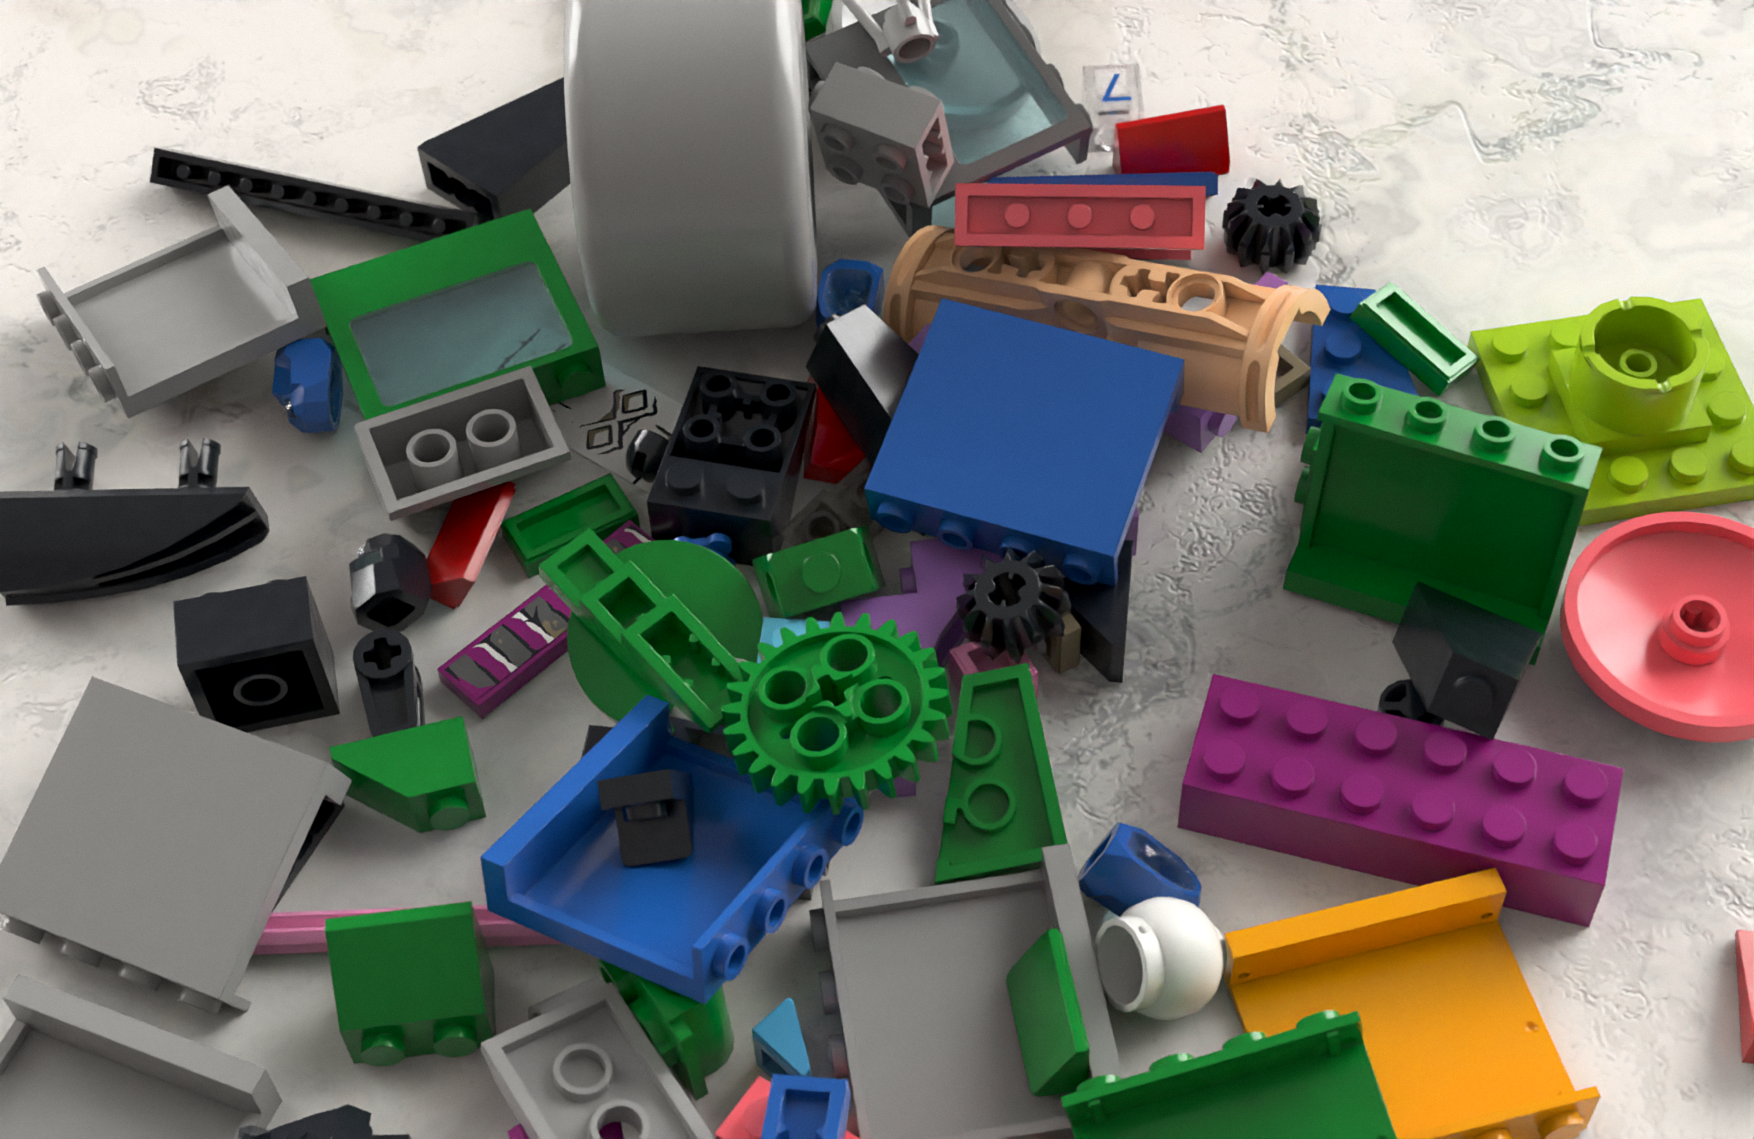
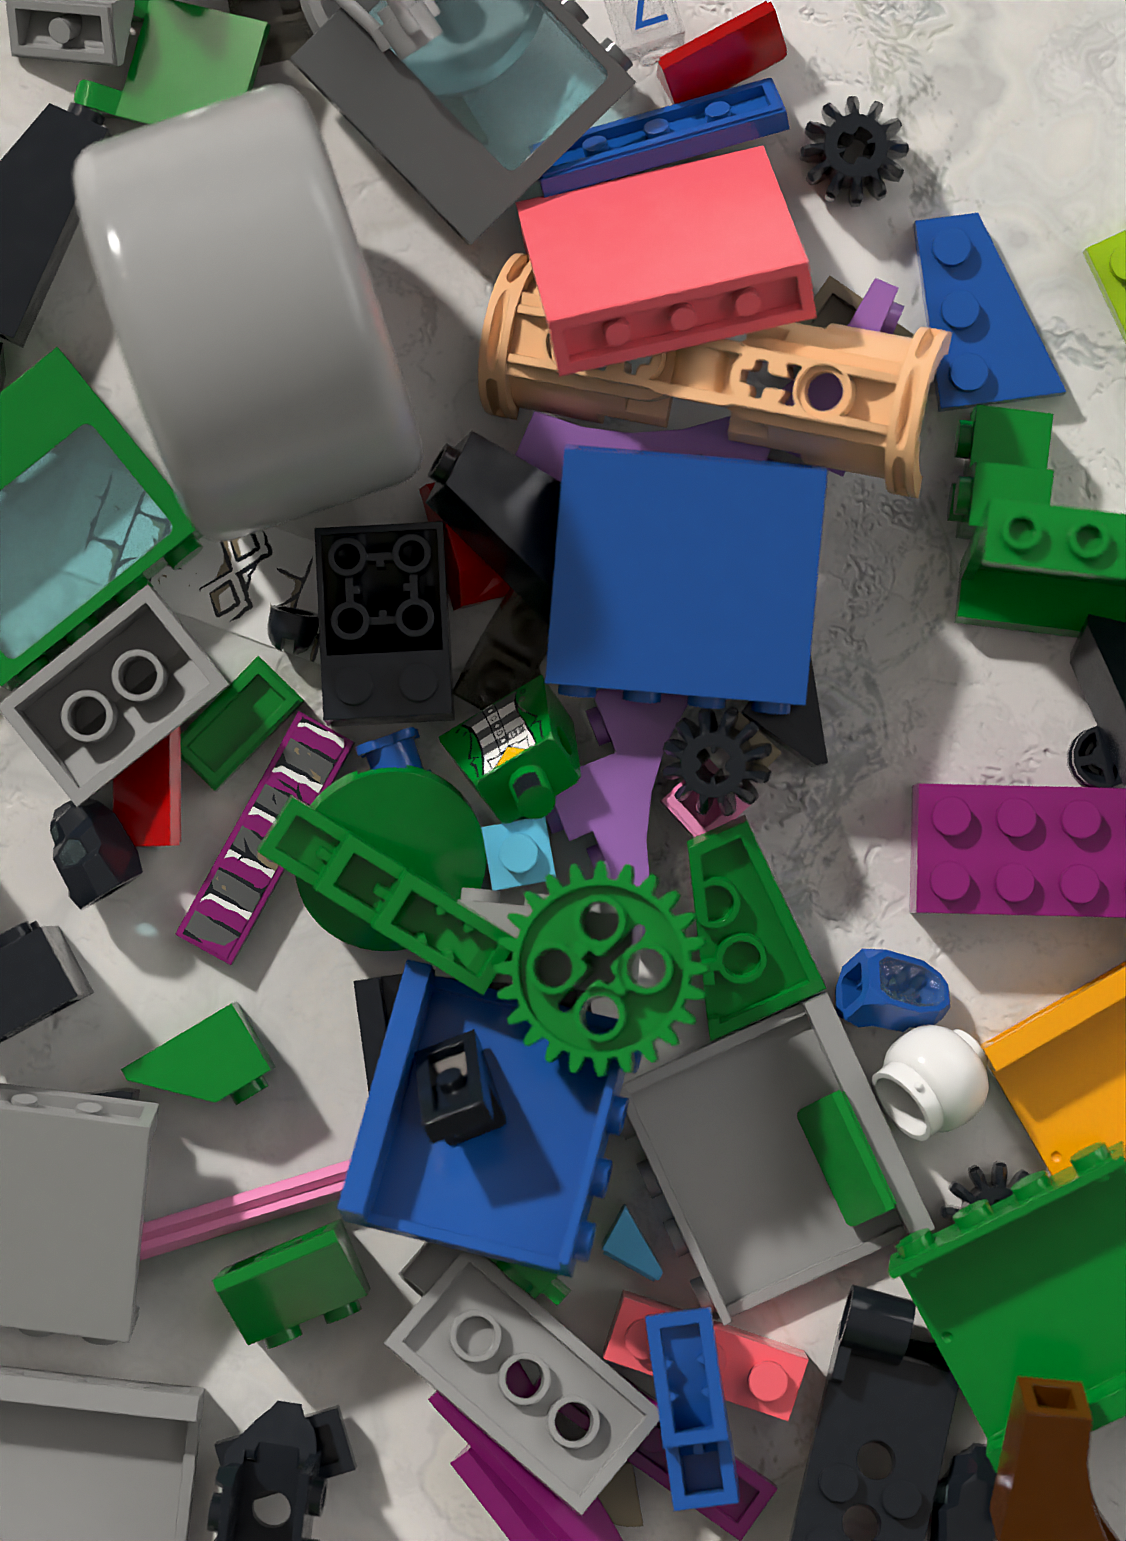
camera: 15 degrees left, 35 degrees up
black piece [353,629,425,737] -> none
light grey brick [808,62,954,209] -> none
rock [816,259,885,329] -> none
green tile [1350,282,1480,396] -> none

